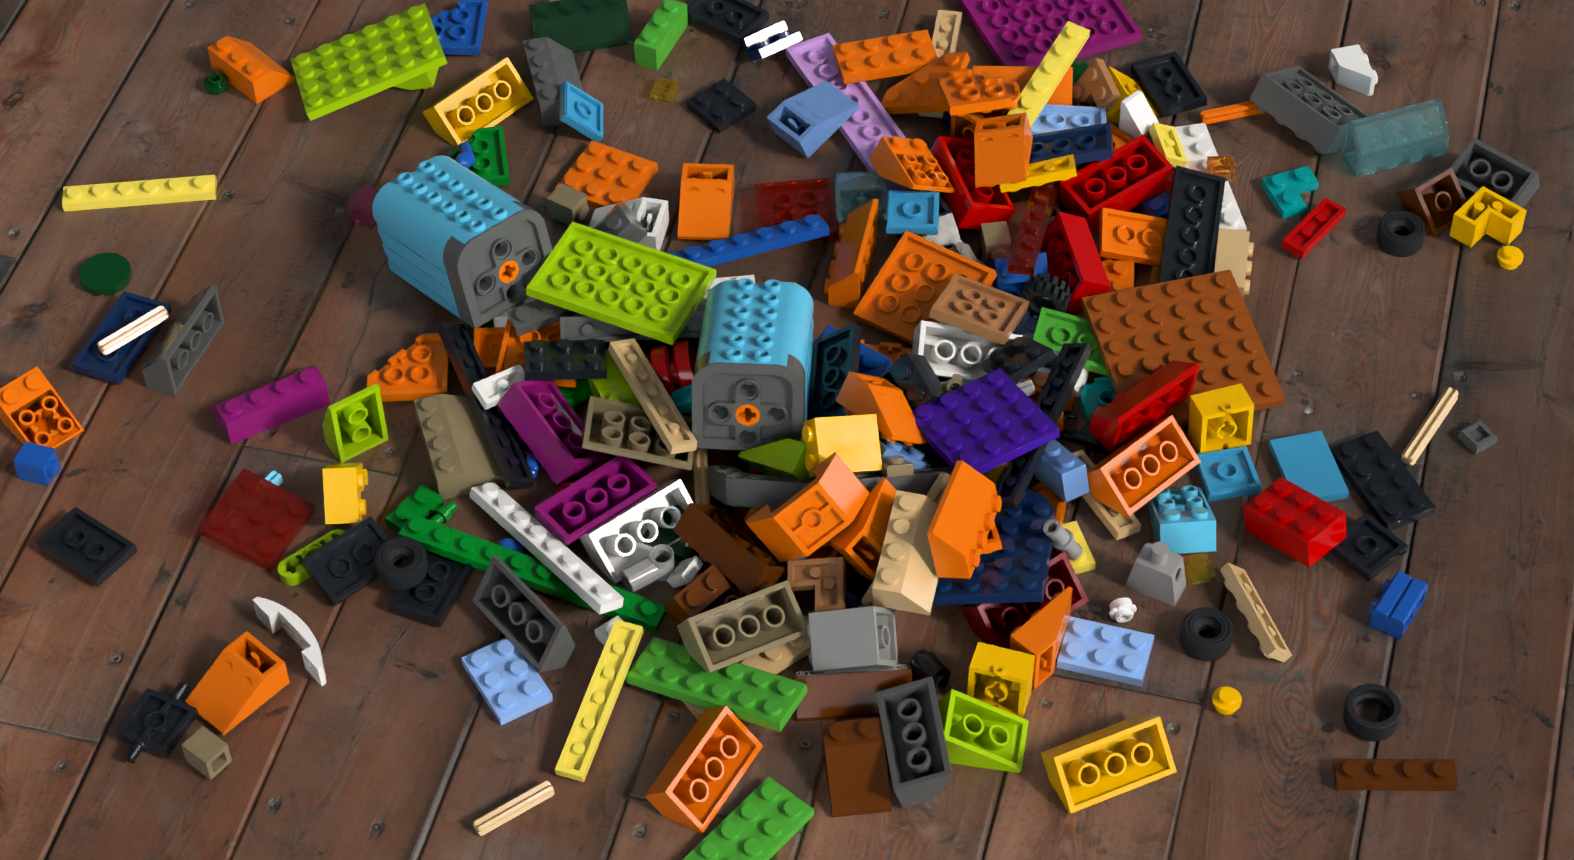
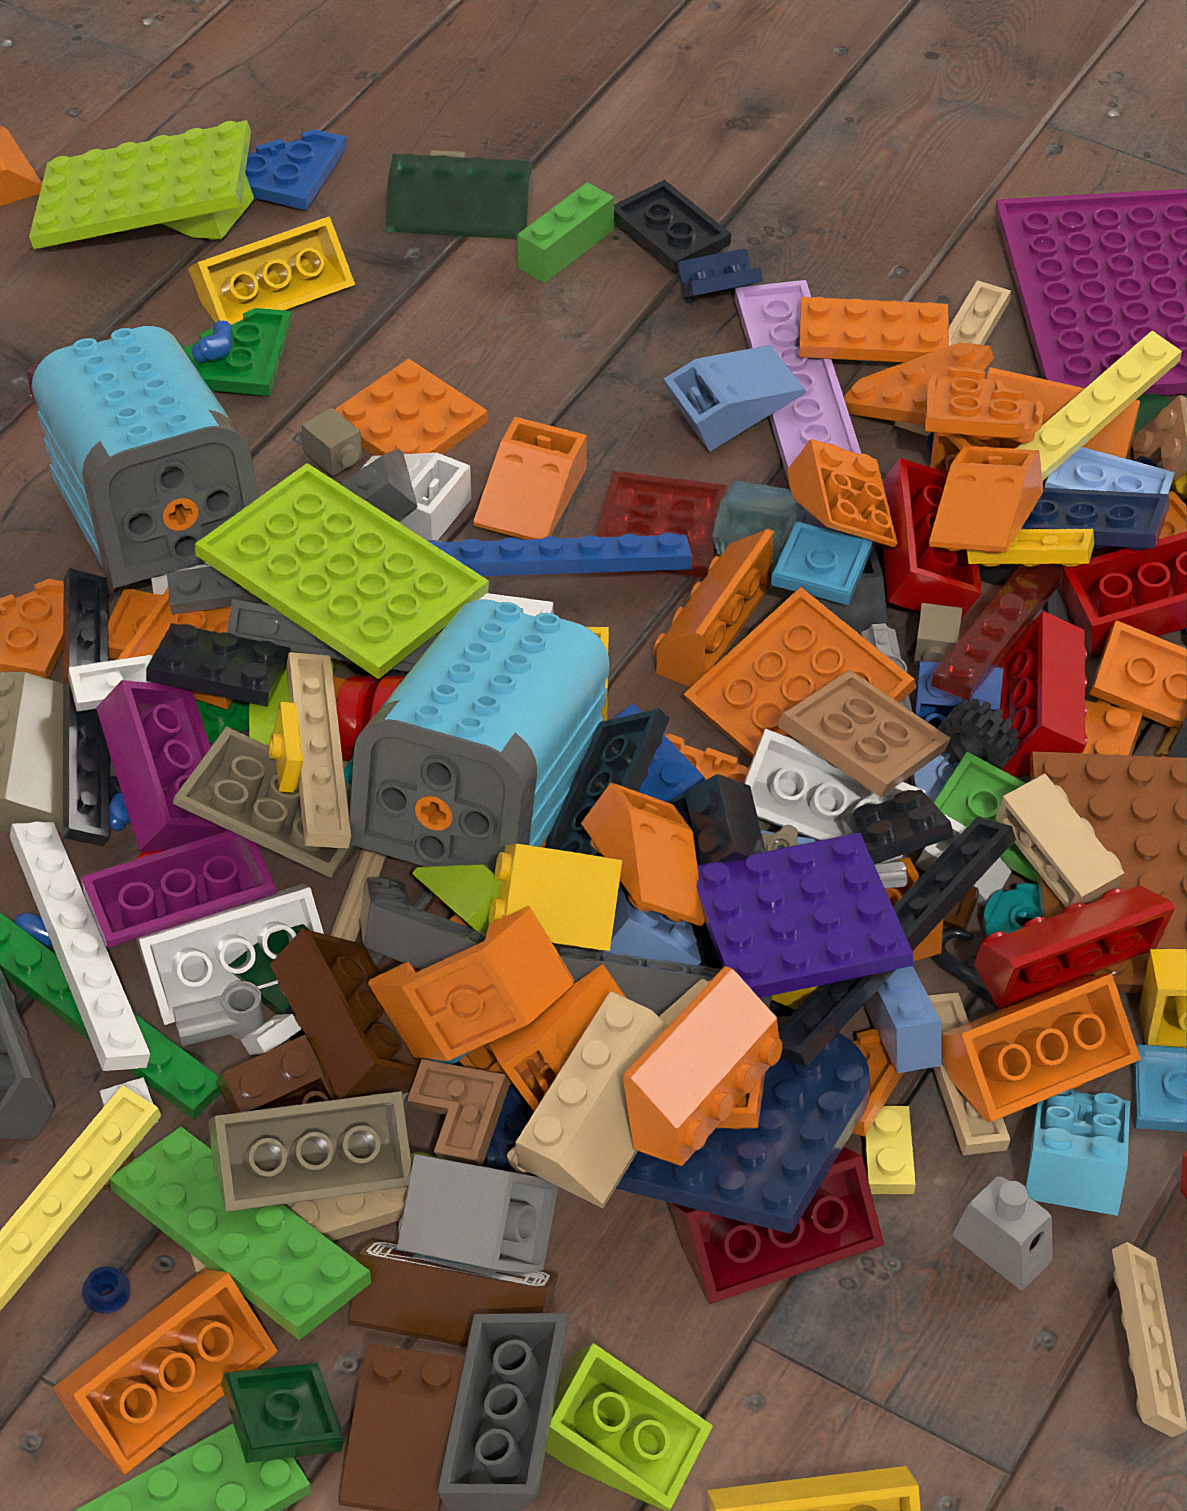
camera: 15 degrees right, 0 degrees up
dark grey slope [523,37,583,128] -> none
dark azure tile [560,80,603,142] -> none
clear yellow tile [650,77,681,104] -> none
black plate [687,78,756,133] -> none
dark tan plate [877,455,914,477] -> none
black brick [909,649,951,691] -> none
yellow brick [967,642,1035,718] -> none
orange slope [1010,586,1073,690] -> none
light grey pin [1043,519,1082,560] -> none
light blue plate [1056,616,1154,687] -> none
white plate [1109,597,1137,623] -> none
black tyre [1180,607,1233,661] -> none
clear yellow plate [1182,552,1216,585] -> none
yellow plate [1212,686,1242,715] -> none
none -> clear blue plate [82,1266,131,1314]
none -> dark green tile [221,1363,345,1463]
none -> yellow plate [269,702,303,793]
none -> tan brick [996,774,1124,908]

